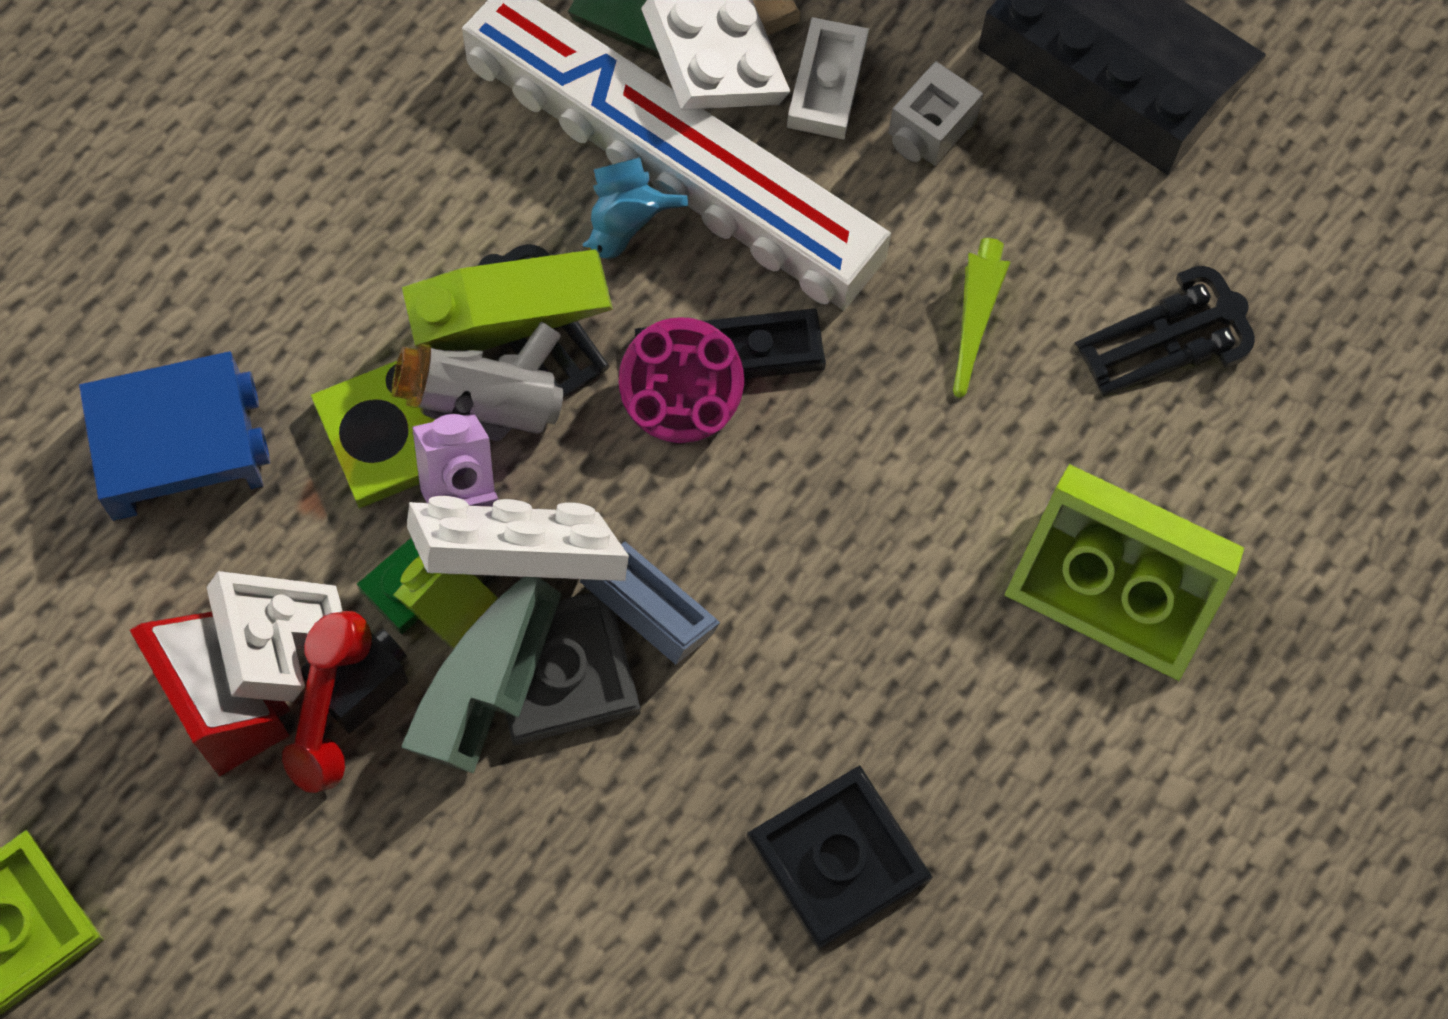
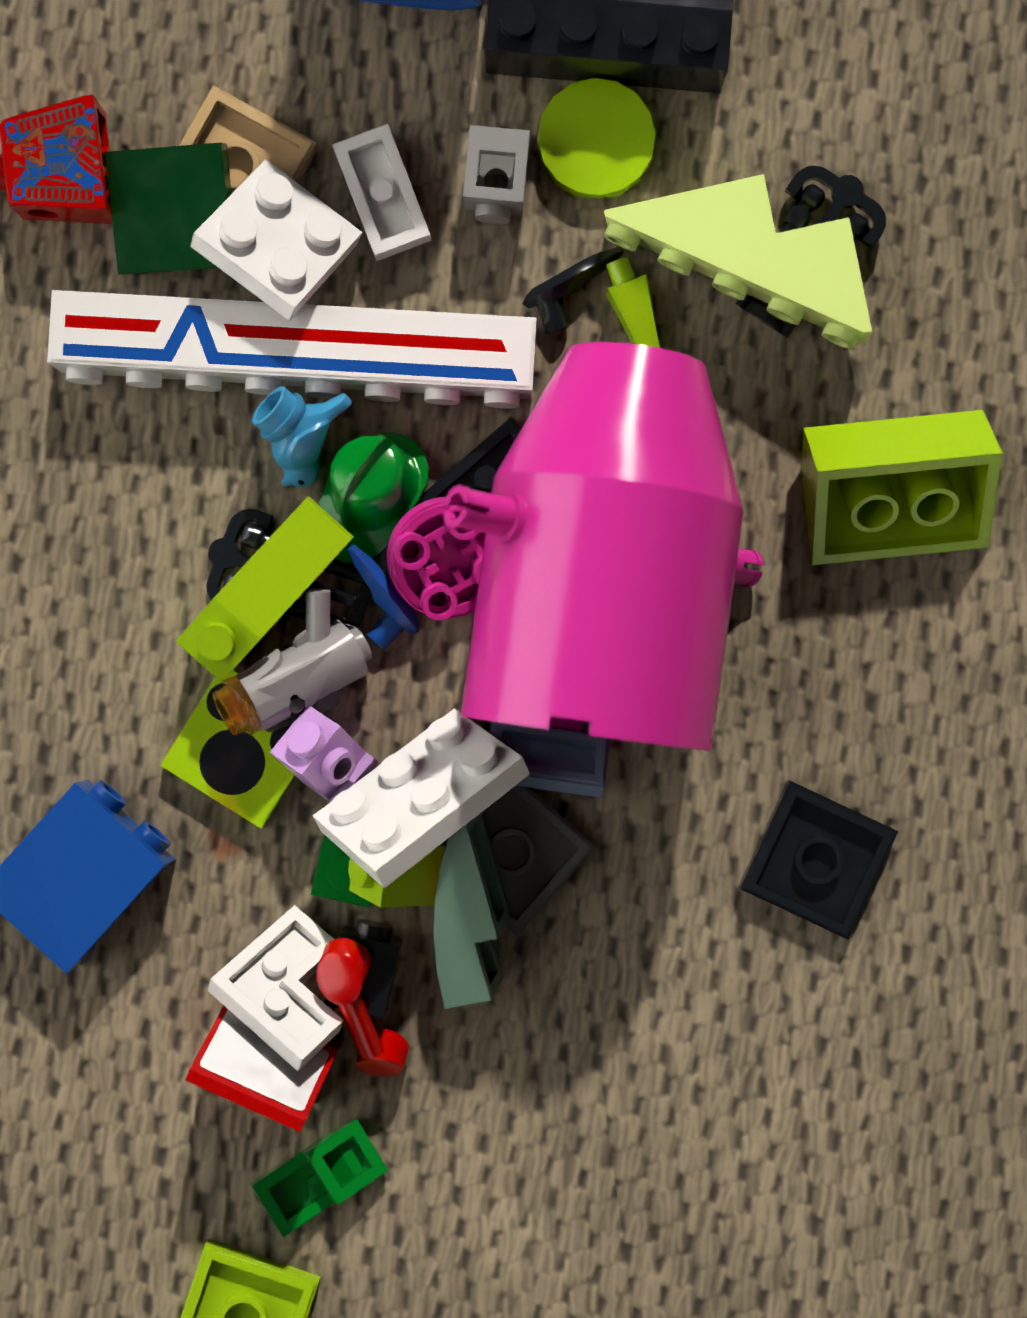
camera: 30 degrees left, 20 degrees up
none -> green slope [250,1118,388,1238]
none -> green piece [319,432,429,563]
none -> blue bar [348,545,419,650]
none -> dark pink piece [444,342,764,751]
none -> black bar [522,247,624,335]
none -> lime tile [537,78,656,200]
none -> yellowish green slope [604,174,872,350]

